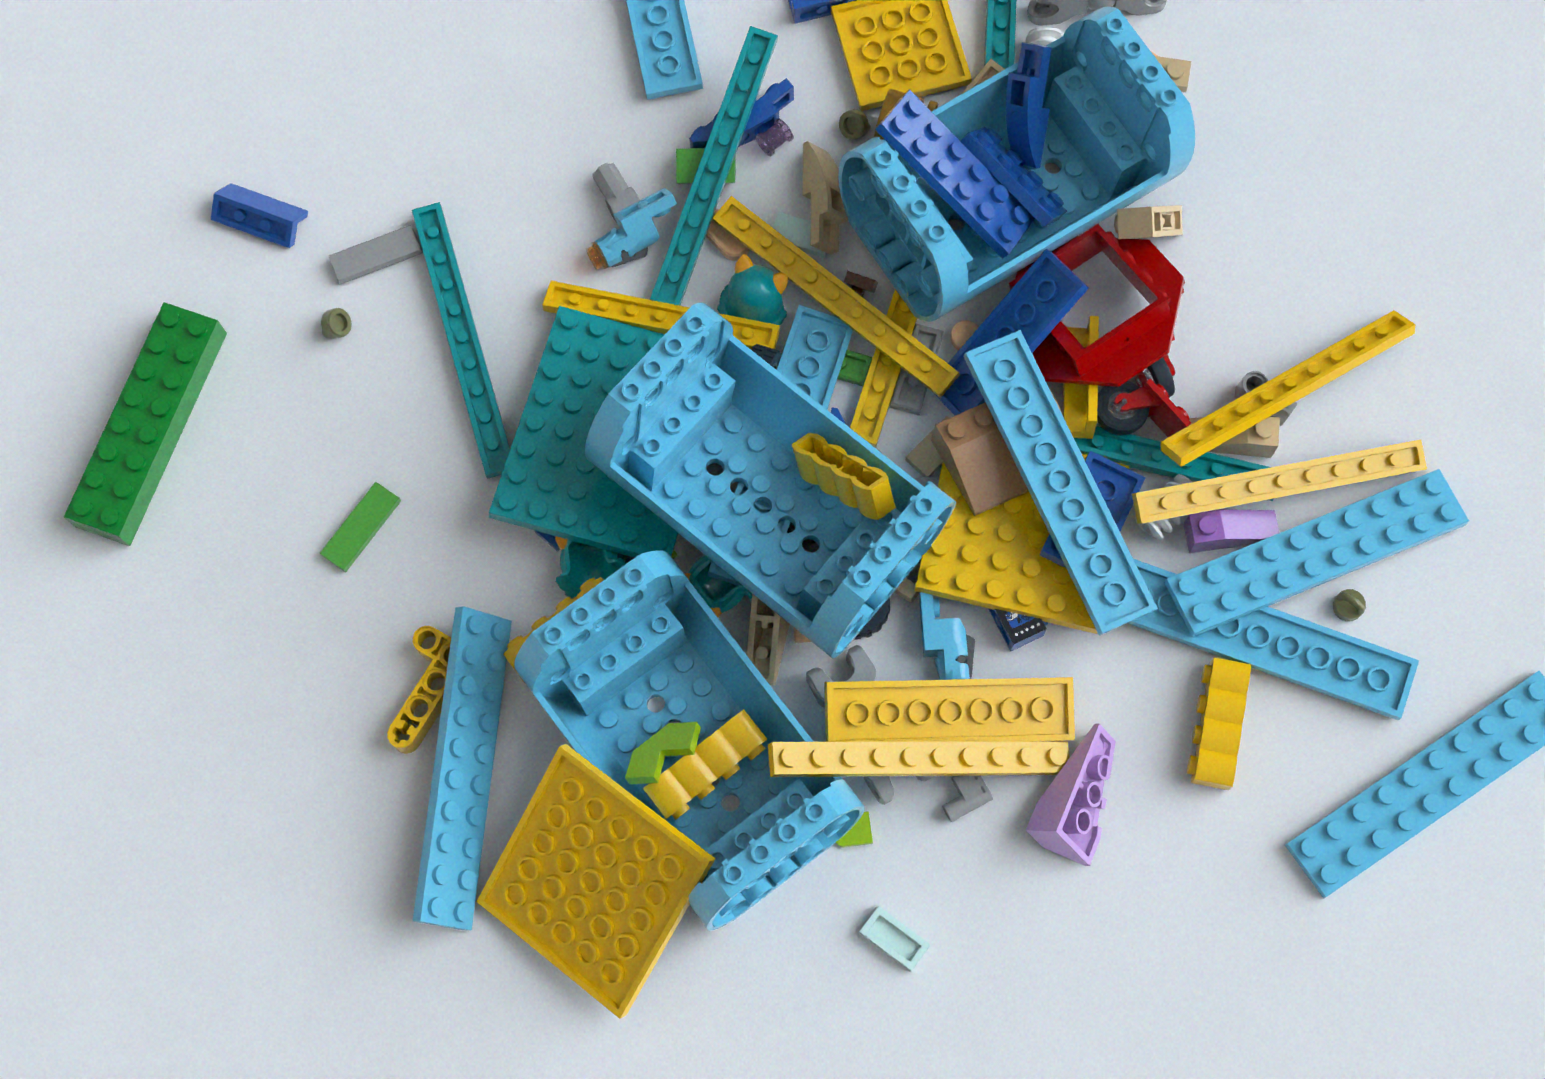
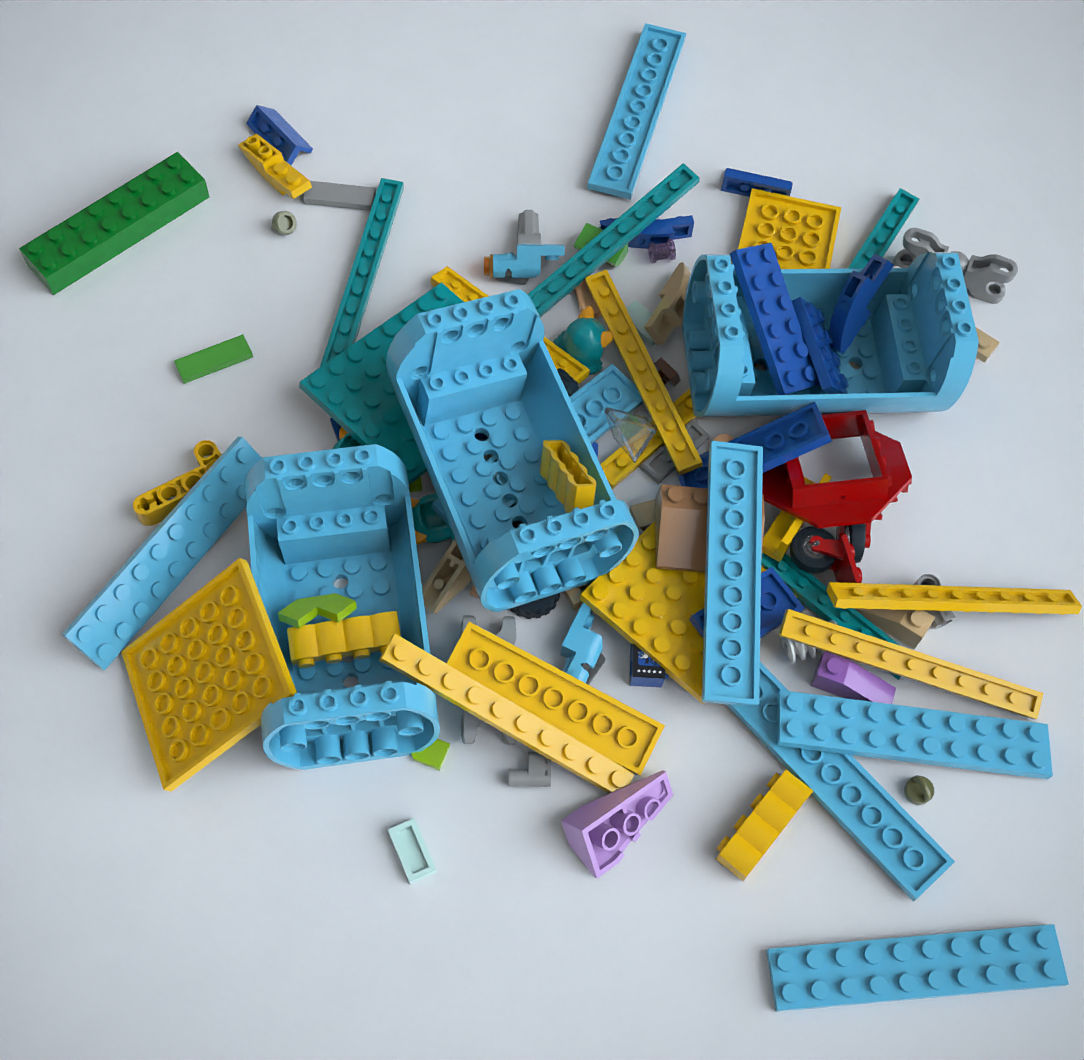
camera: 20 degrees right, 10 degrees down
tan slope [1114,205,1183,239] -> none
none -> yellow slope [238,133,312,199]
none -> clear slope [604,407,657,463]

